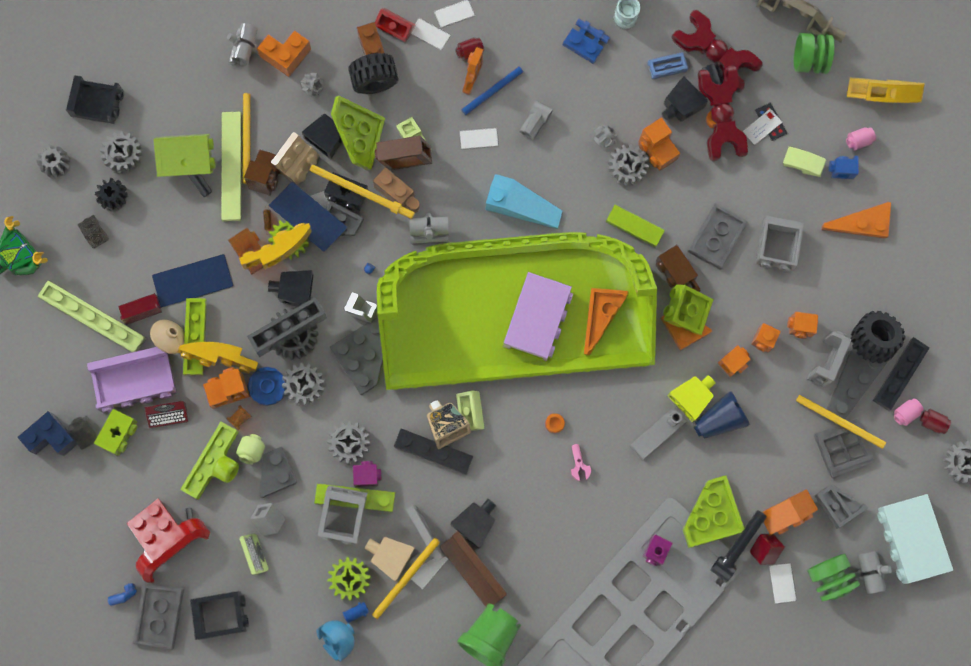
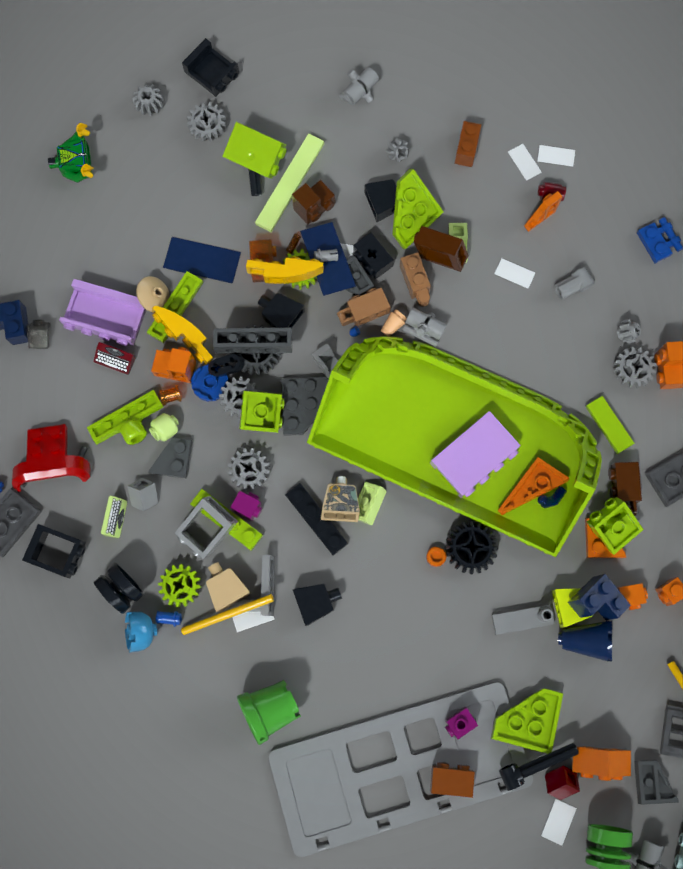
camera: 40 degrees right, 0 degrees up
yellowish green tile [37,281,146,353] -> none
clear smoke bracket [77,215,109,249] -> none
lime brick [94,409,138,456] -> none
black gear [95,178,128,211] -> none
dark red panel [118,293,162,325] -> none
yellow piece [243,93,251,184] -> none
orange brick [257,30,311,77] -> none
tan plate [271,132,320,185] -> none
yellow bar [309,164,415,219] -> none
black tyre [348,53,399,94] -> none
red slope [375,8,415,42] -> none
reddish brown panel [440,531,507,607] -> none
blue bar [461,66,523,115] -> none
medium azure wedge [485,174,562,229] -> none
bright pink bar [570,444,591,481] -> none
none -> black wheel [94,563,144,614]
none -> black beam [208,354,244,377]
none -> lime plate [239,390,284,433]
none -> light grey pin [314,249,338,262]
none -> medium nougat brick [337,288,391,327]
none -> light nougat cone [380,309,407,337]
none -> dark orange brick [430,762,475,798]
none -> black gear [445,521,498,575]
none -> arm [538,486,567,508]
none -> dark blue brick [568,574,631,621]

